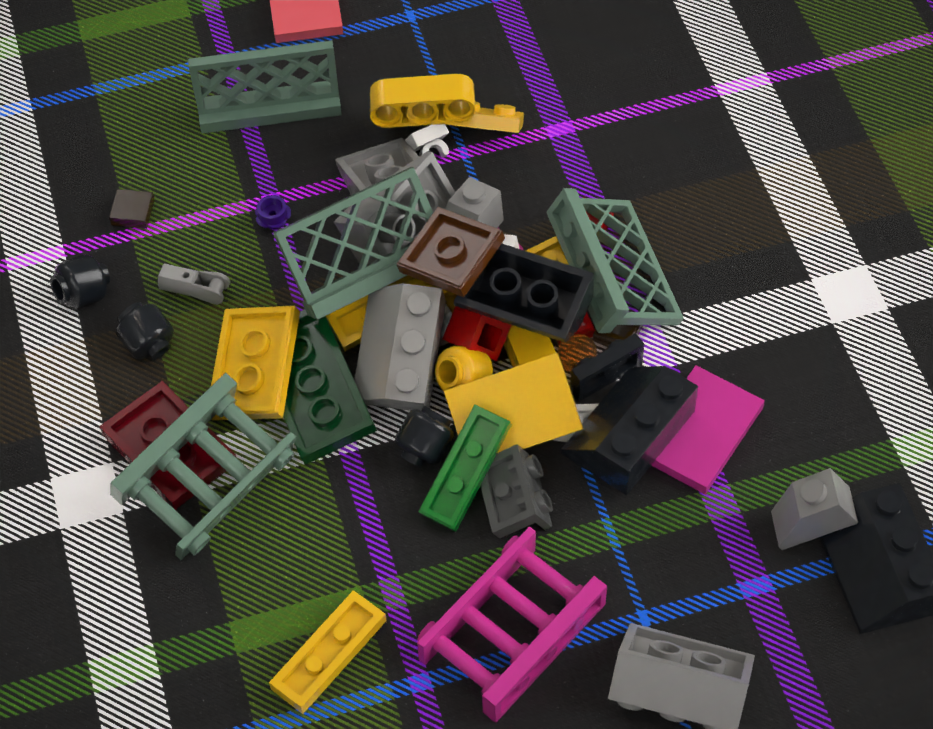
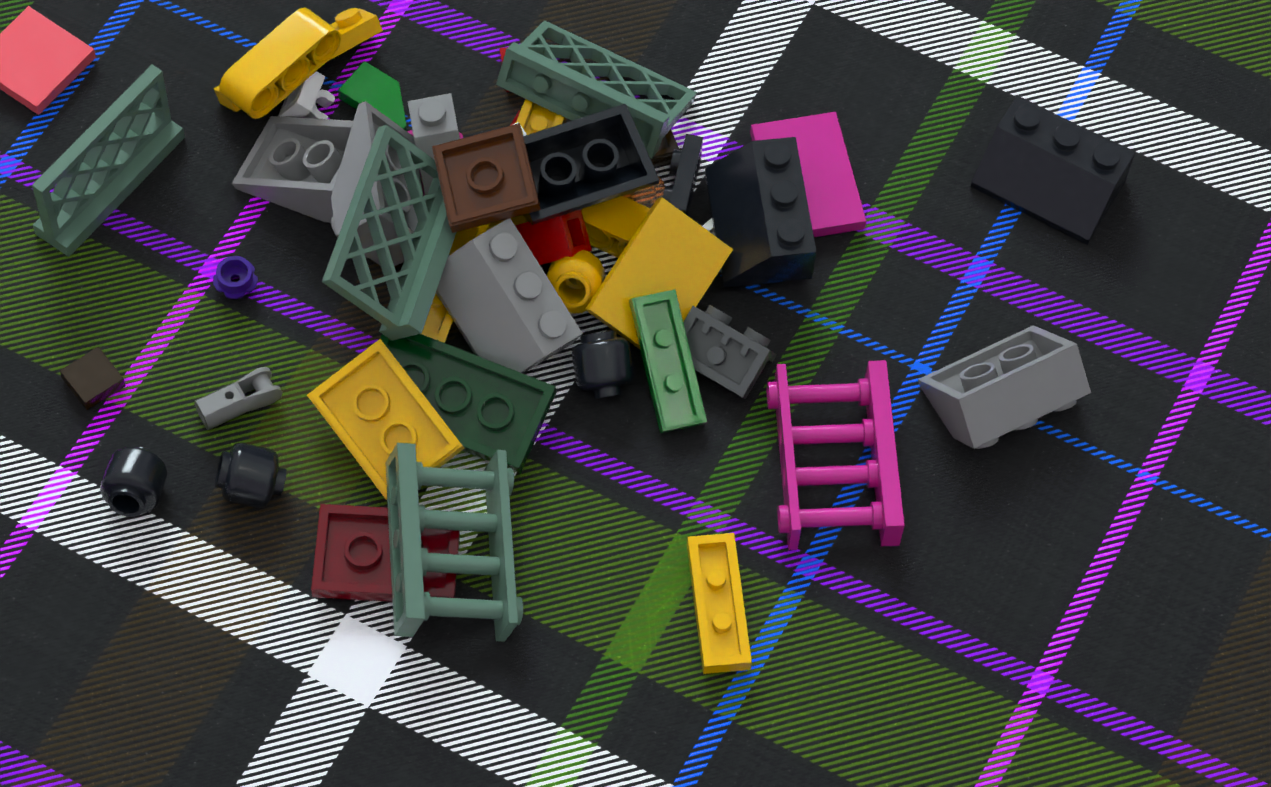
camera: 50 degrees left, 5 degrees up
light grey slope [771,468,858,550] -> none
none -> green tile [338,61,407,131]

